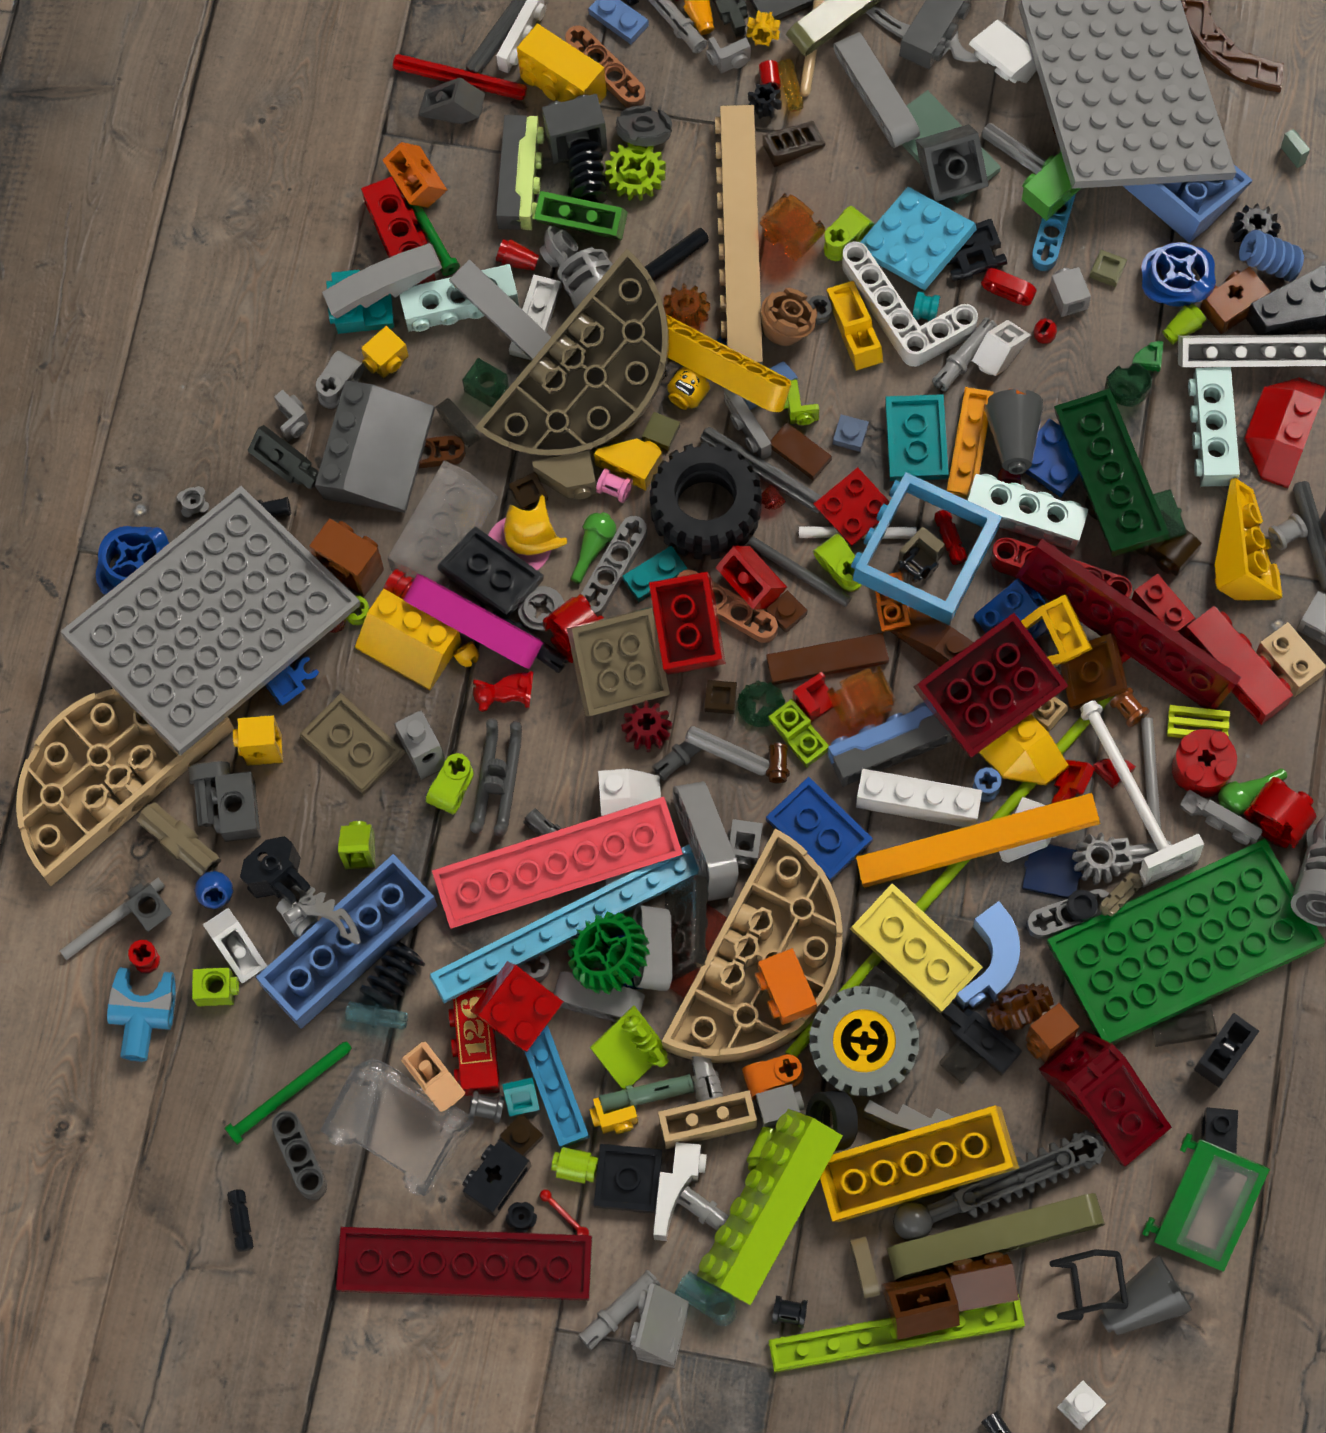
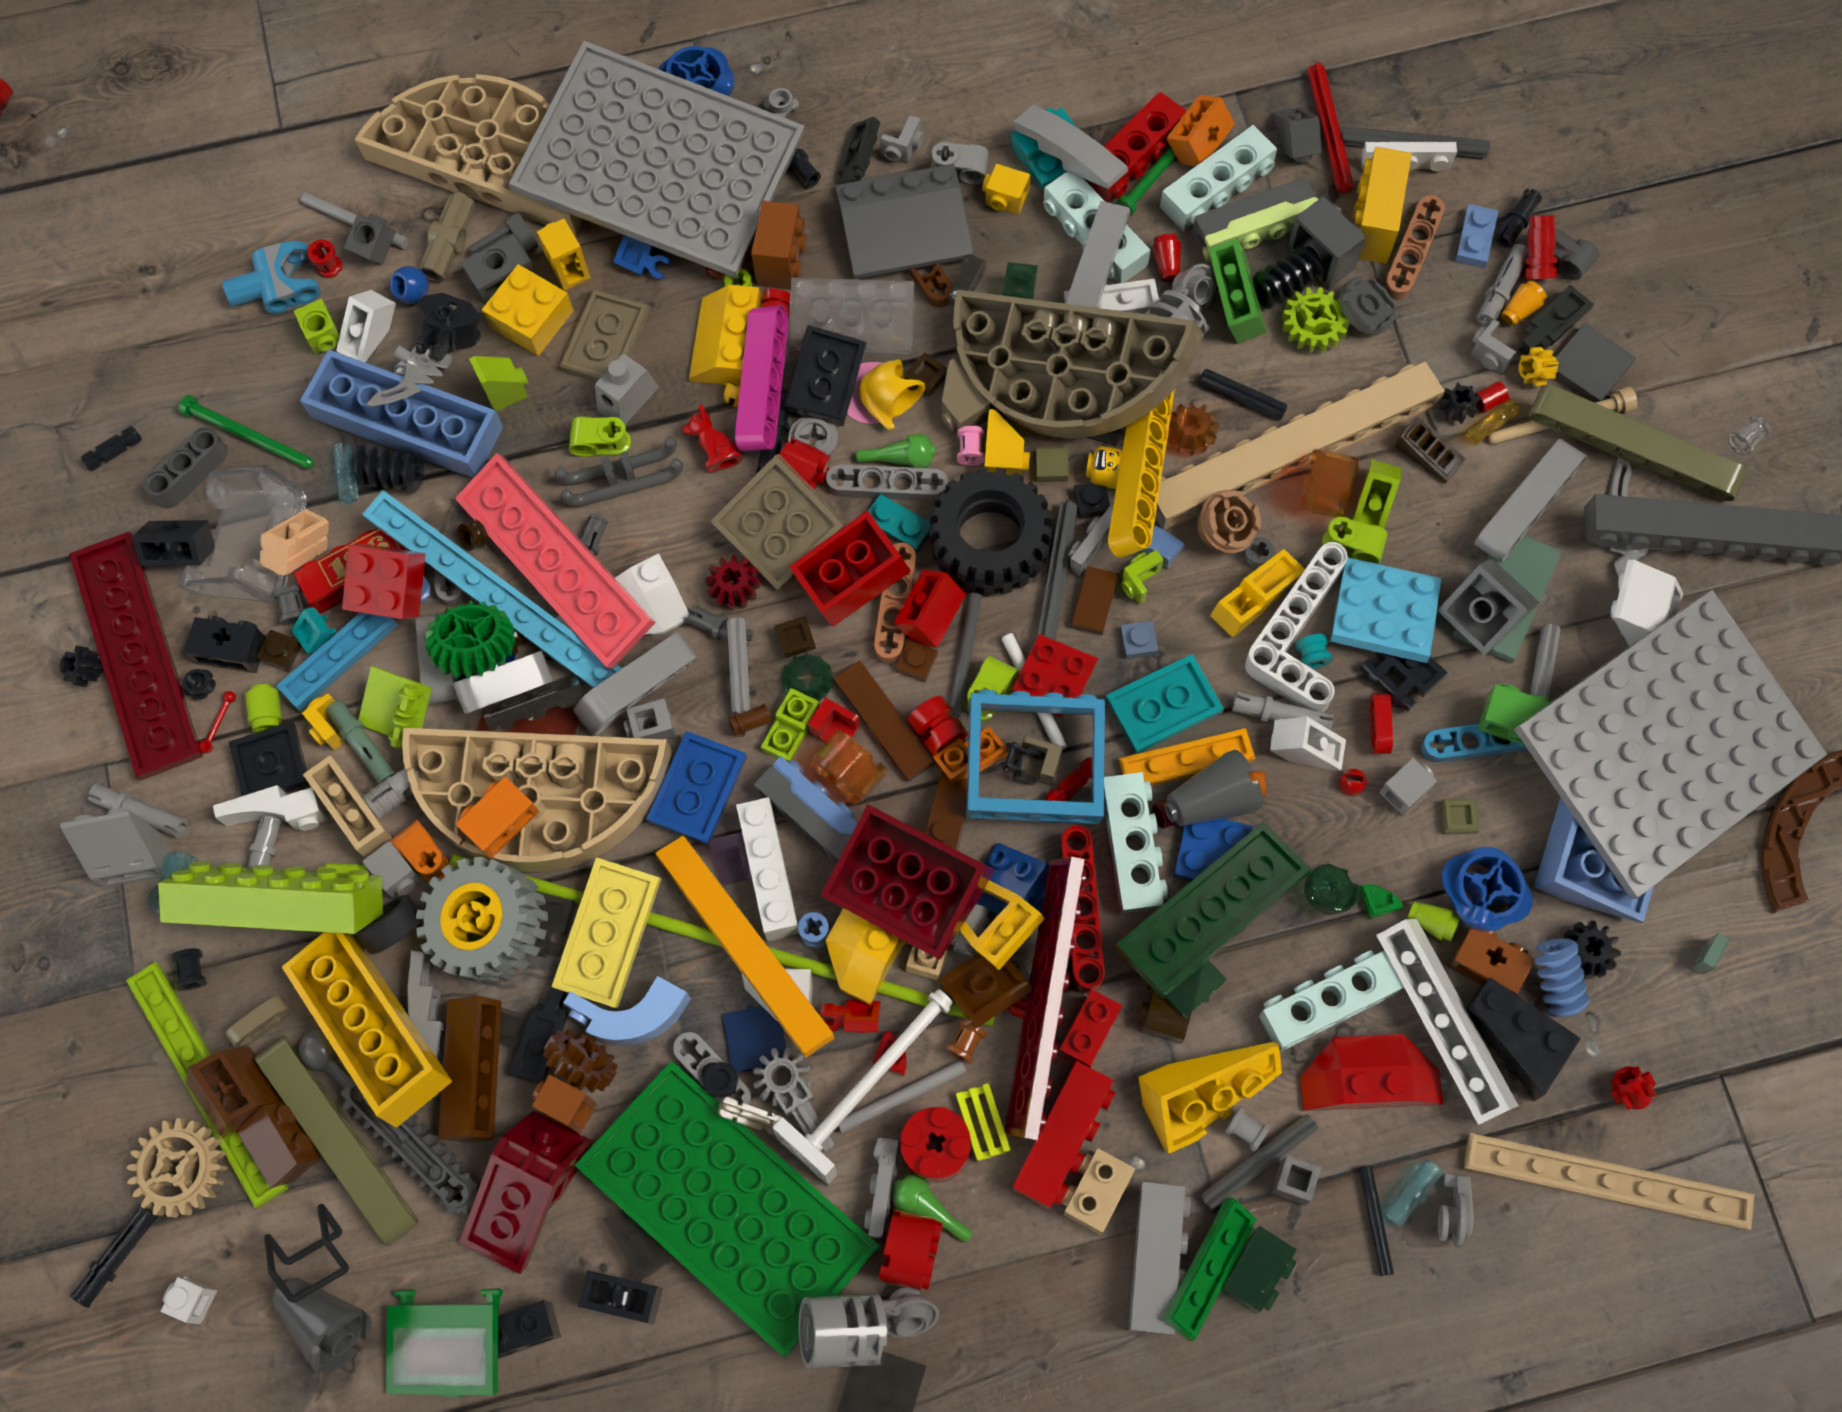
camera: 65 degrees right, 0 degrees up
clear red hinge [762,484,786,510] -> none
none -> black gear [60,645,102,687]
none -> tan gear [127,1118,227,1218]
none -> black brick [132,520,216,566]
none -> reddish brown brick [438,996,502,1142]
none -> dark brown bush [457,519,487,551]
none -> yellow brick [482,264,574,356]
none -> clear purple panel [709,832,752,885]
none -> red wheel [908,695,968,756]
none -> black plate [1073,483,1110,519]
none -> light aqua brick [1160,125,1277,231]
none -> lime slope [1352,459,1402,529]

